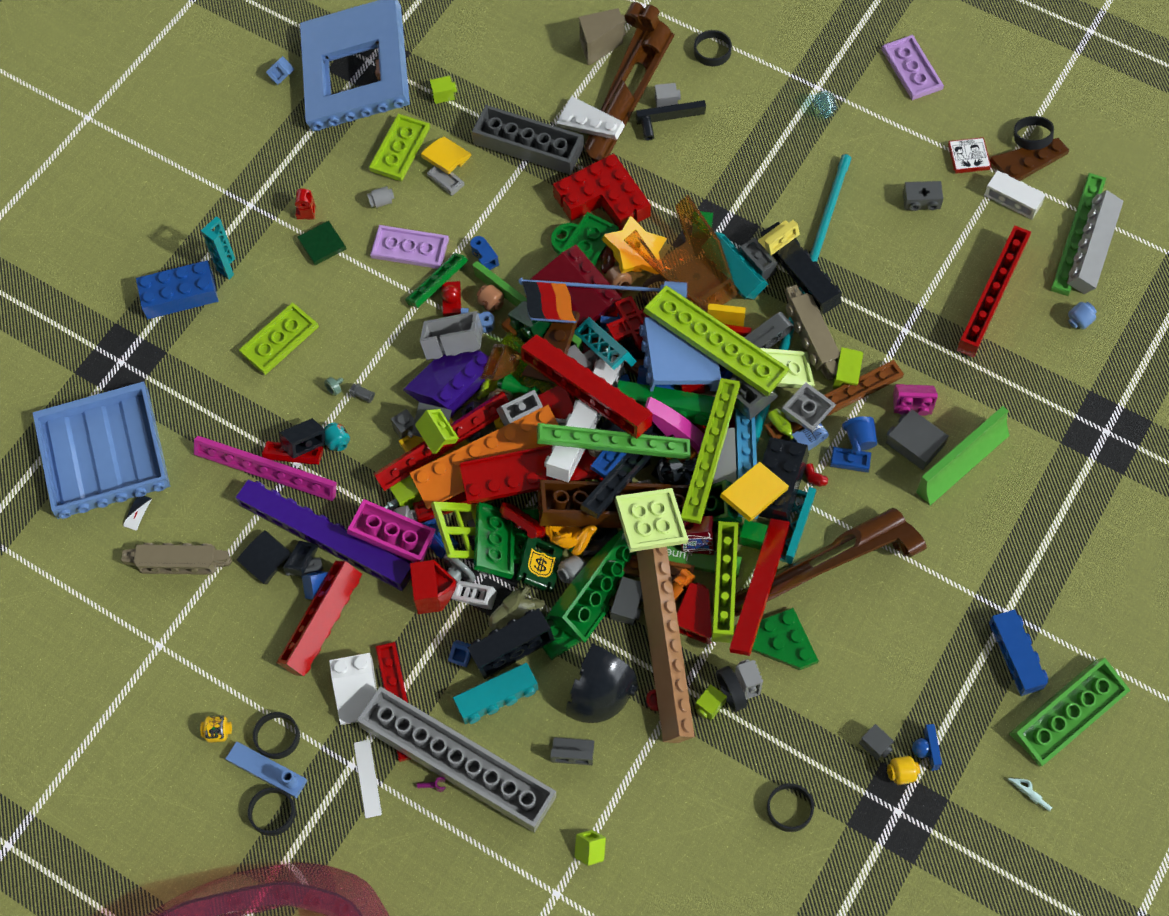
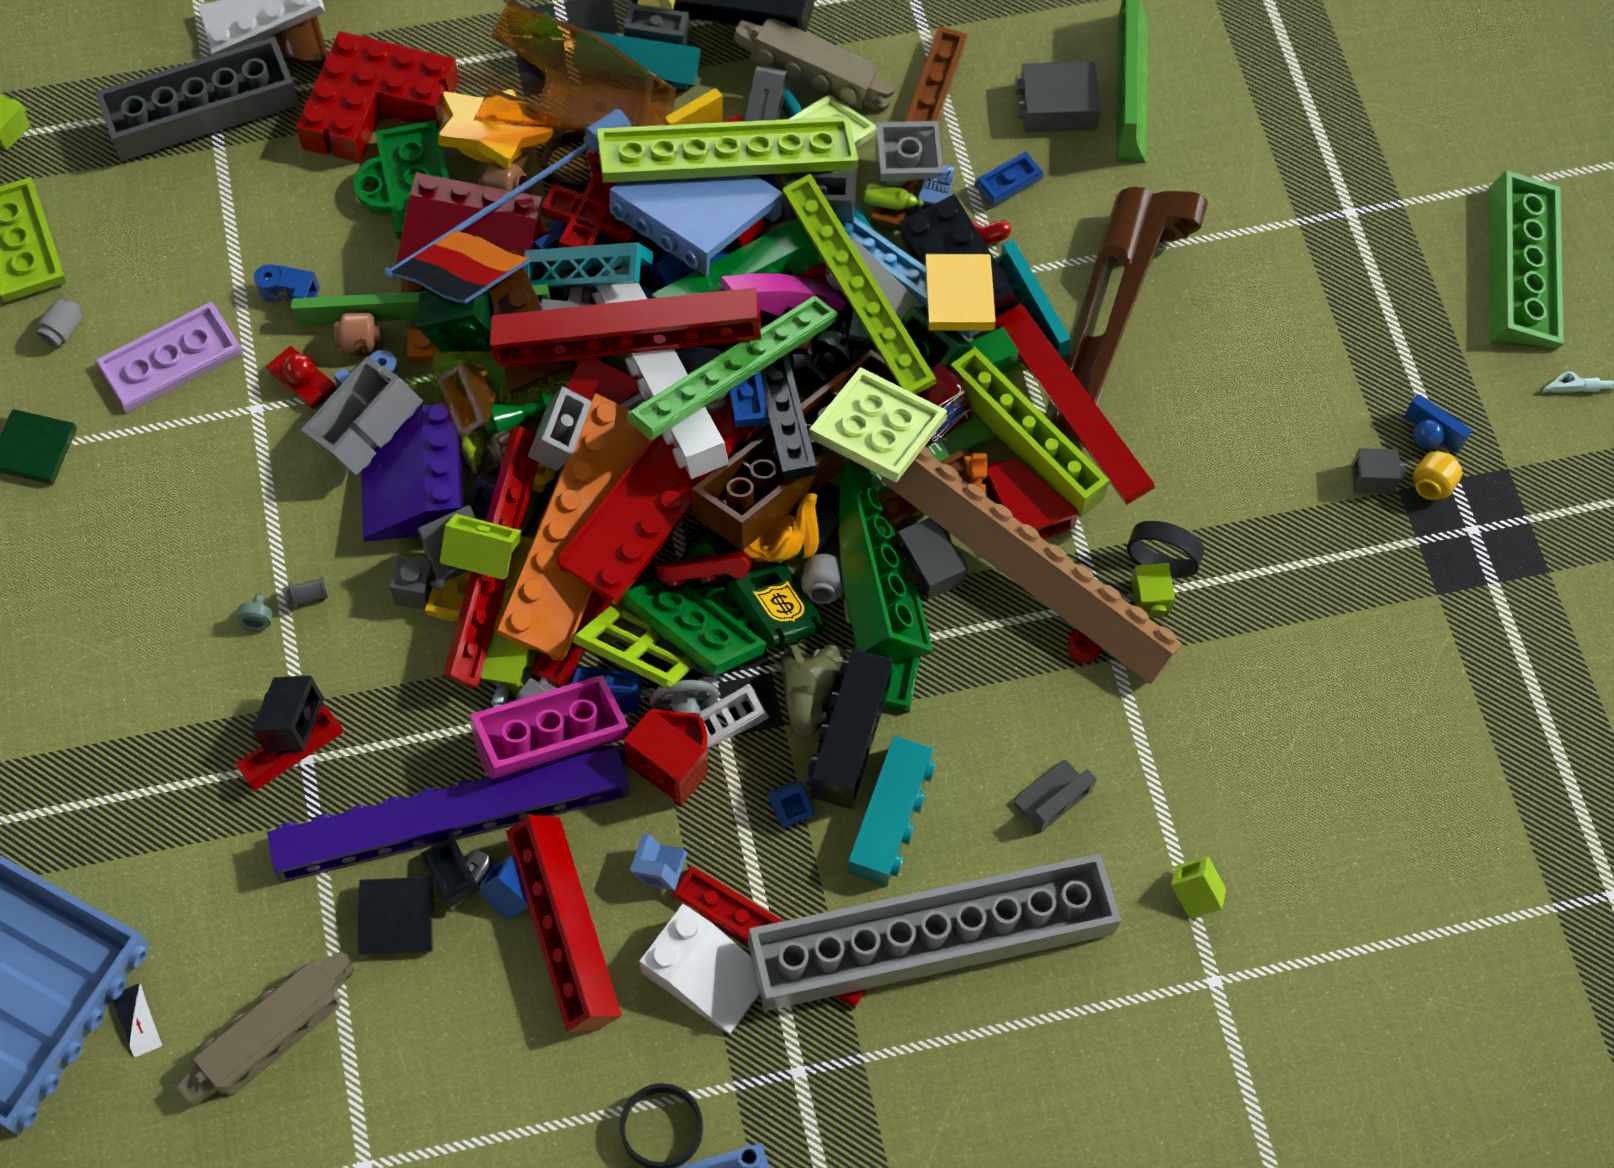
camera: 50 degrees left, 0 degrees up
dark pink plate [194,436,337,501] -> none
lime plate [239,302,319,375] -> none
teal head [324,422,350,451] -> none
white sticker [354,740,382,818] -> none
green tile [405,253,468,308] -> none
magenta hand [417,777,446,792] -> none
yellow slope [421,137,472,175] -> none
light grey tile [427,166,464,196] -> none
black brick [566,643,639,723] -> none
clear red piece [600,246,615,274] -> none
light grey brick [735,659,763,700] -> none
green plate [752,608,819,670] -> none
black tyre [767,783,814,832] -> none
lime panel [833,347,863,389] -> none
blue hat [842,416,877,455] -> none
dark pink slope [893,384,938,416] -> none
blue brick [989,609,1048,696] -> none
none -> medium blue panel [629,833,687,891]

